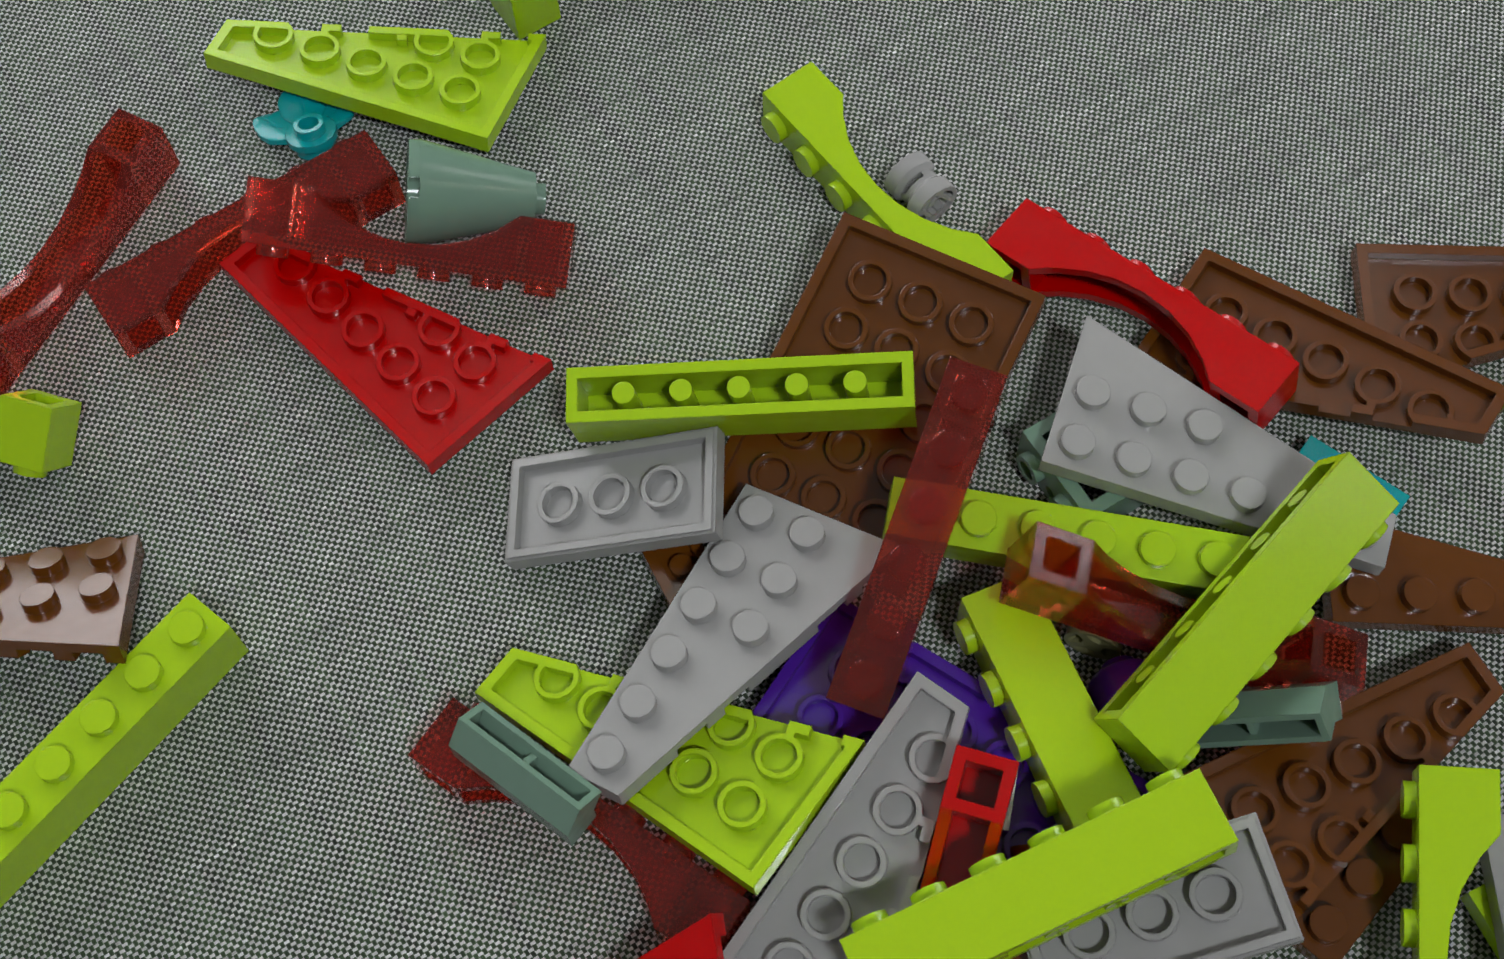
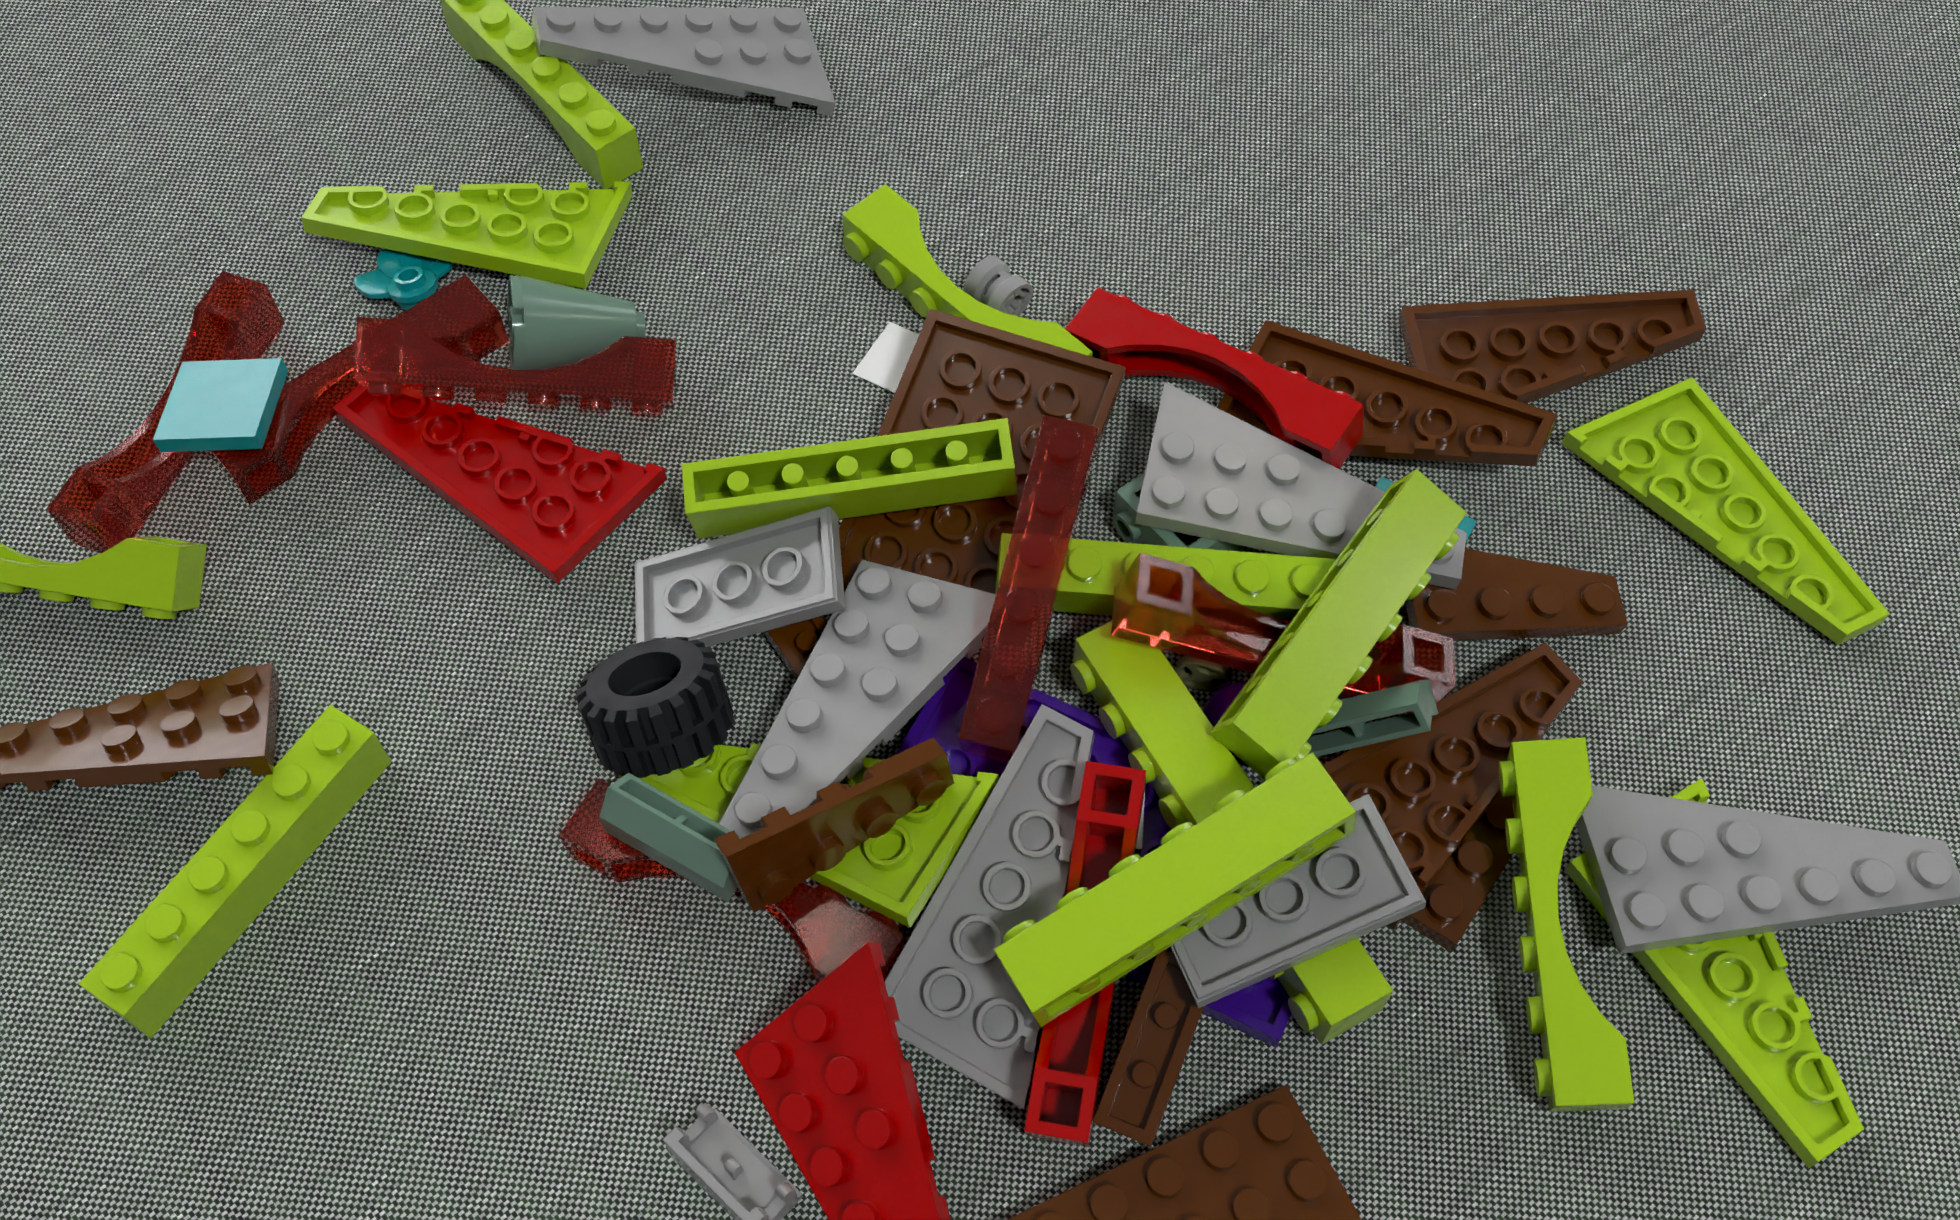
camera: 10 degrees left, 5 degrees down
none -> tile [153,358,288,452]
none -> black tyre [576,637,734,778]
none -> reddish brown wing [714,737,954,913]
none -> white sticker [852,322,919,393]

